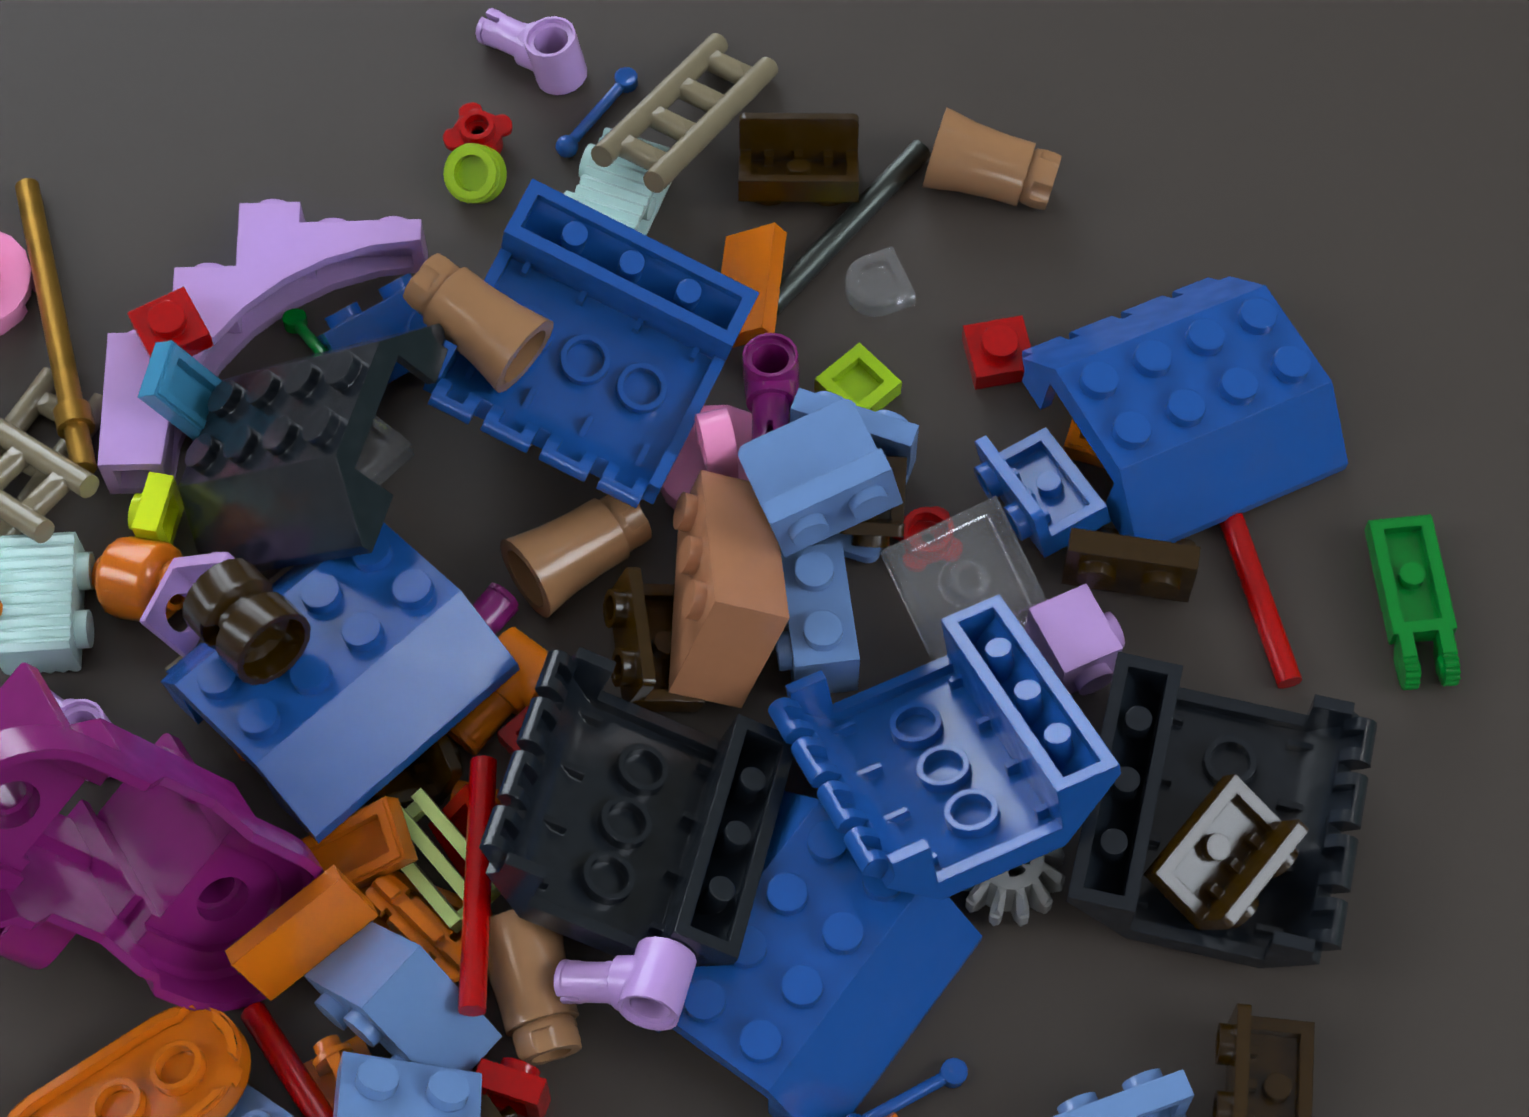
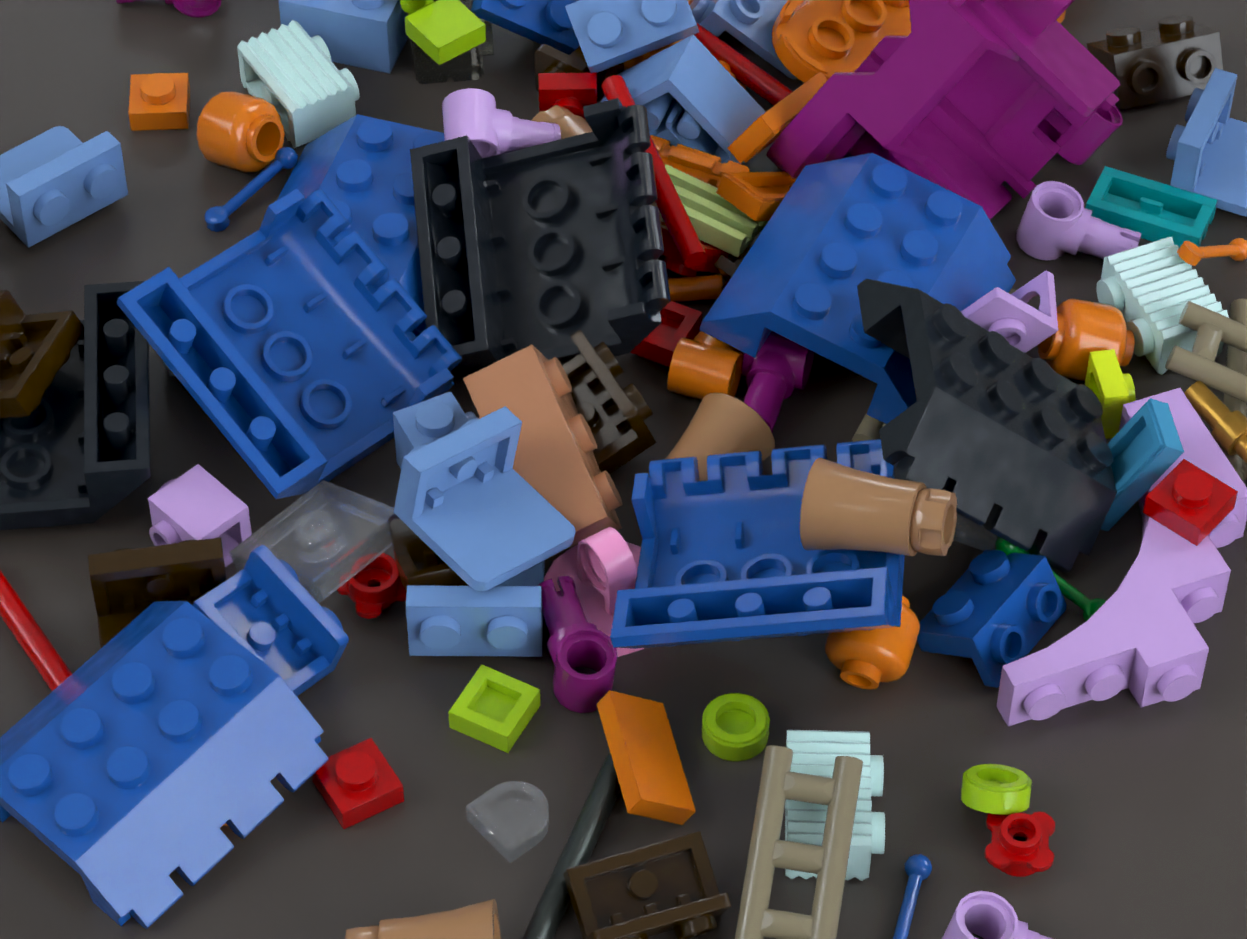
camera: 160 degrees right, 15 degrees down
dark brown wheel [183,558,311,685] -> none

